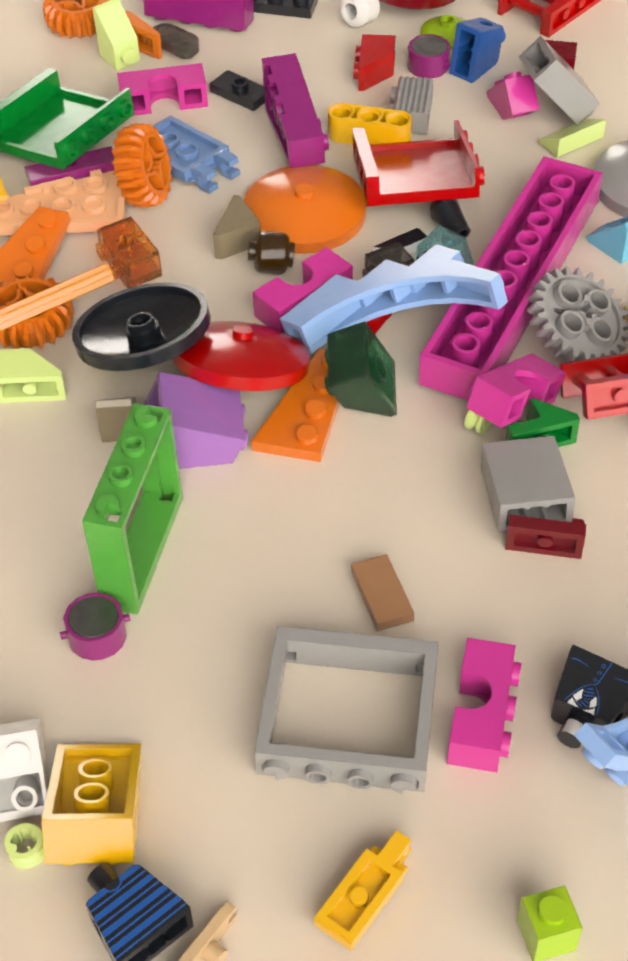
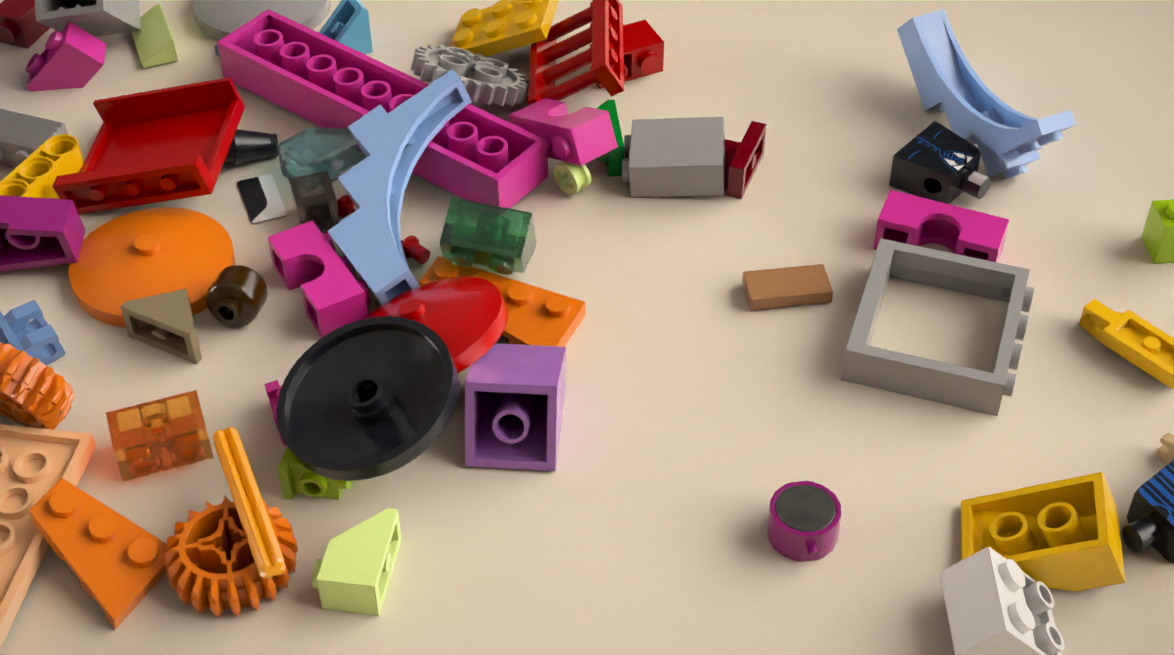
camera: 80 degrees left, 5 degrees down
yellowish green bush [4,823,44,869] -> none
bright green window [82,403,183,615] -> none
dark tan slope [95,397,137,442] -> none

